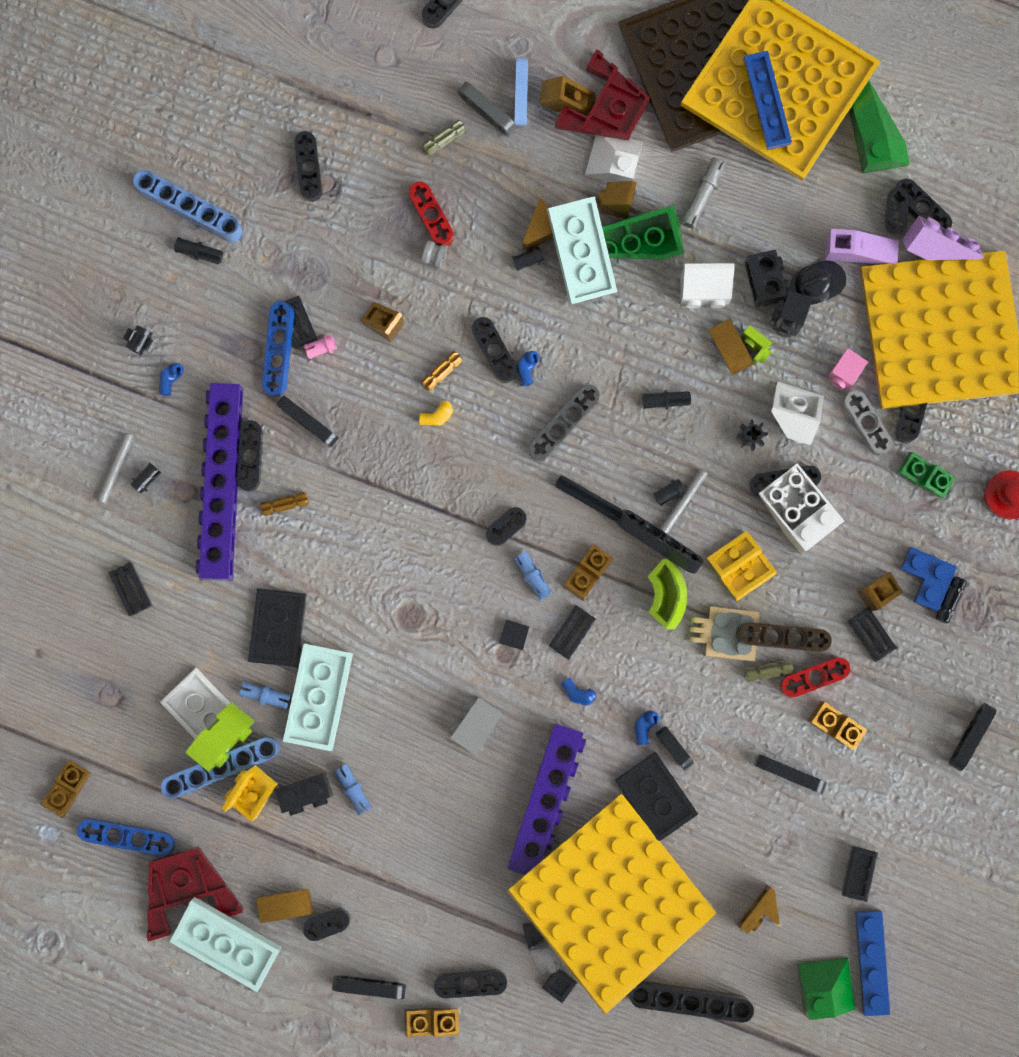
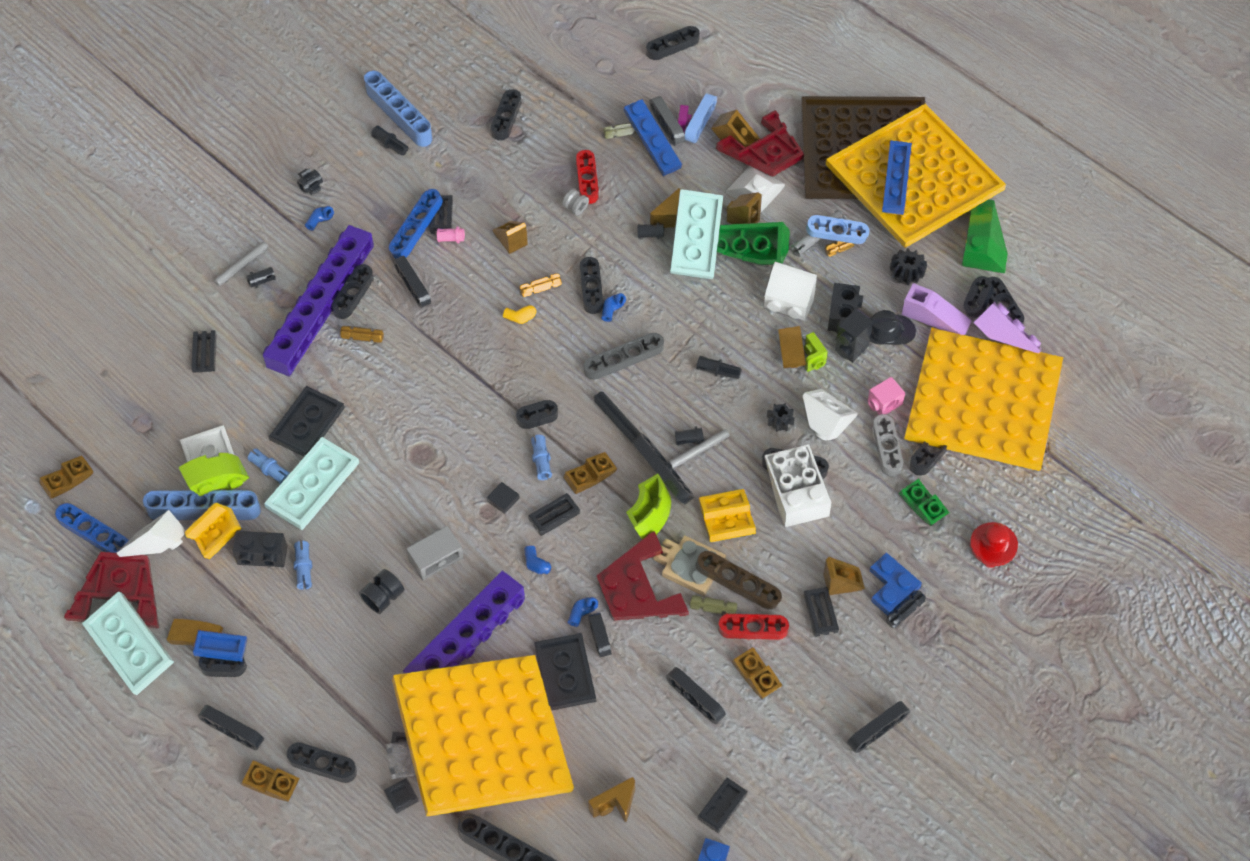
camera: 20 degrees right, 25 degrees down
none -> white slope [117,510,186,557]
none -> blue tile [193,630,247,662]
none -> black wheel [359,569,405,614]
none -> dark red wing [596,531,689,621]
none -> blue plate [624,99,682,176]
none -> magenta plate [678,105,692,135]
none -> light blue beam [806,215,869,244]
none -> pearl gold axle [824,231,862,257]
none -> black gear [889,248,927,285]

